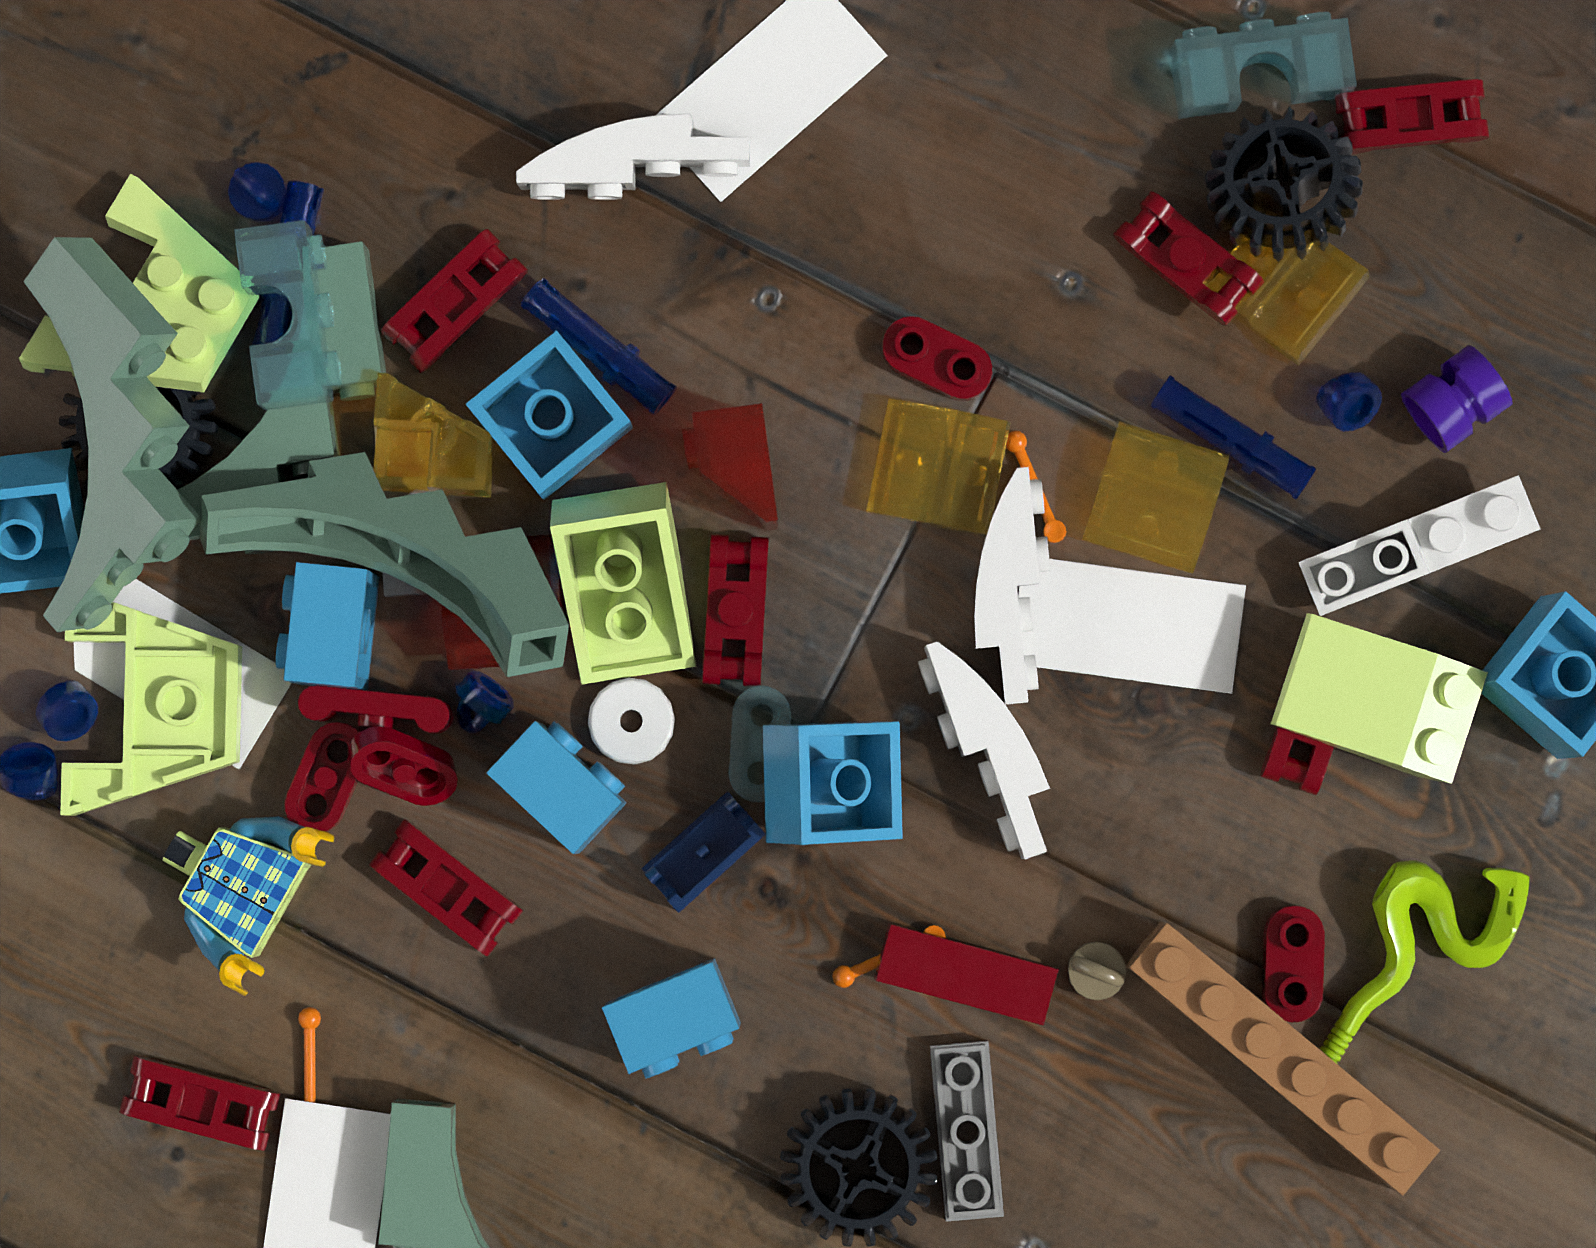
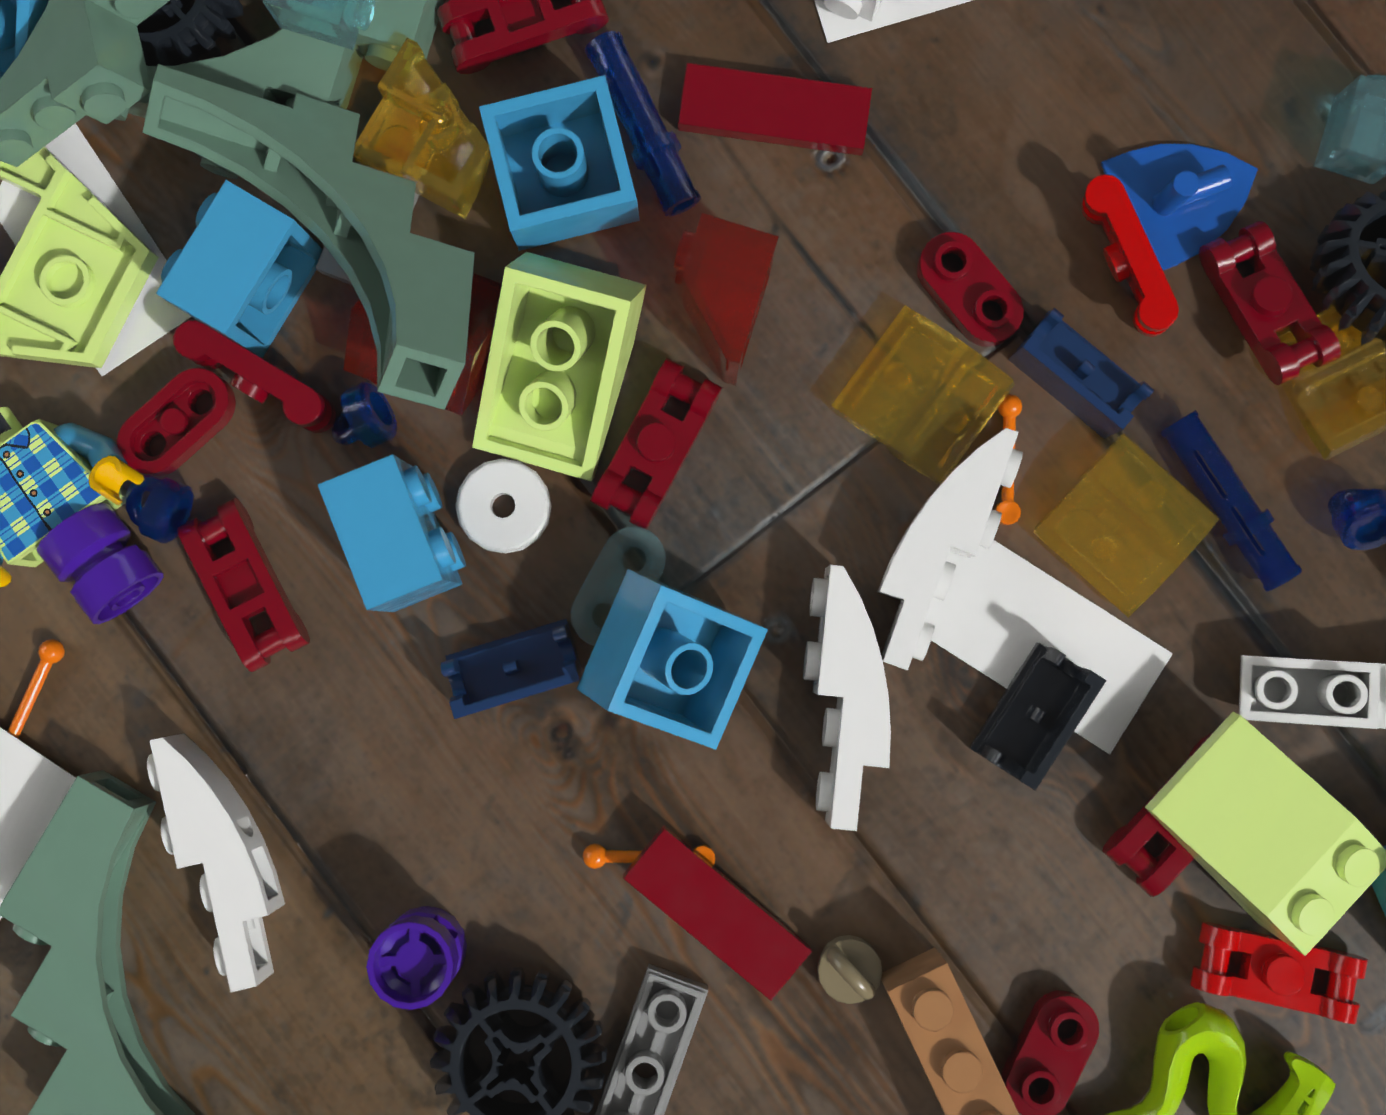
camera: 30 degrees right, 0 degrees up
dark red plate [348,727,458,806] -> none
dark azure brick [602,958,741,1079] -> none
none -> dark purple wheel [36,503,164,624]
none -> clear blue tile [125,475,194,544]
none -> white slope [147,734,285,993]
none -> dark purple wheel [366,906,467,1010]
none -> dark red tile [678,63,872,156]
none -> black hinge [969,642,1107,791]
none -> dark blue hinge [1008,307,1154,439]
none -> red plate [1081,174,1179,337]
none -> blue shield [1100,144,1258,271]
none -> red plate [1190,922,1368,1024]

